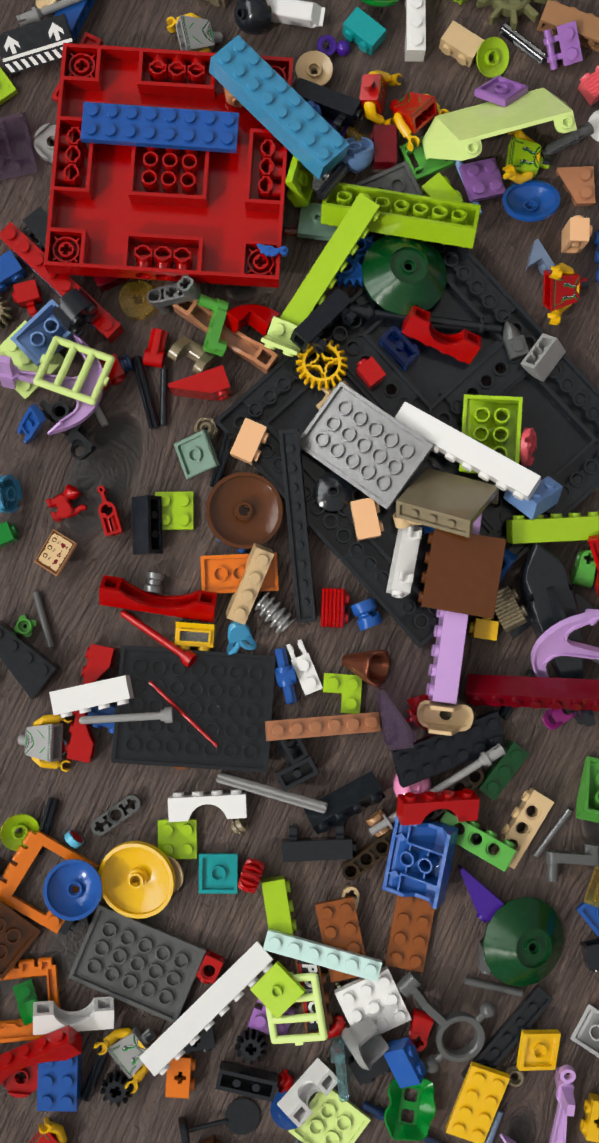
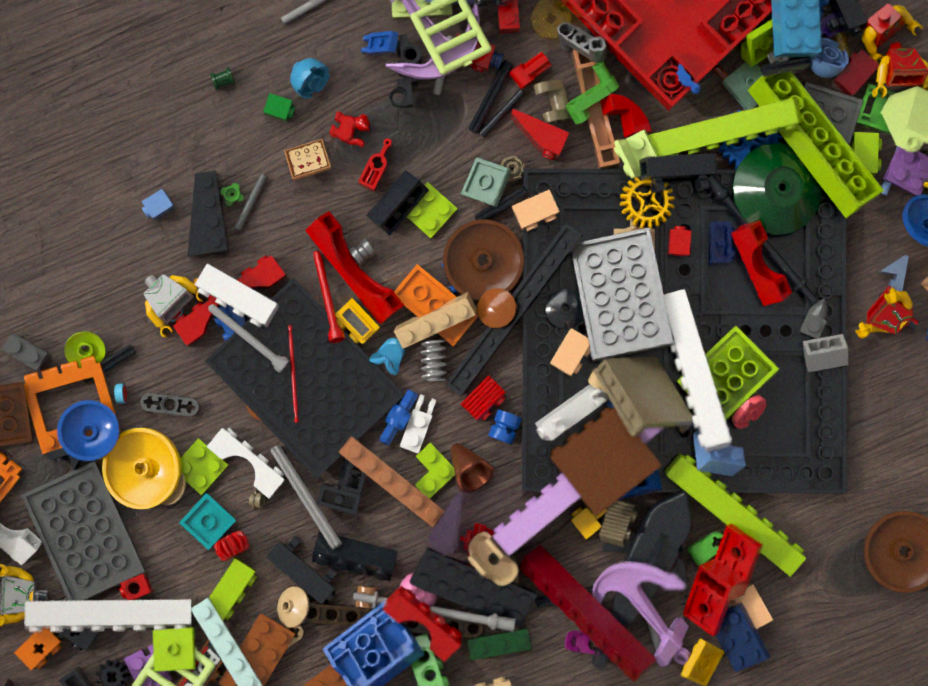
camera: 40 degrees right, 0 degrees up
none -> tan dish [277,587,309,627]
none -> dark orange dish [477,288,518,329]

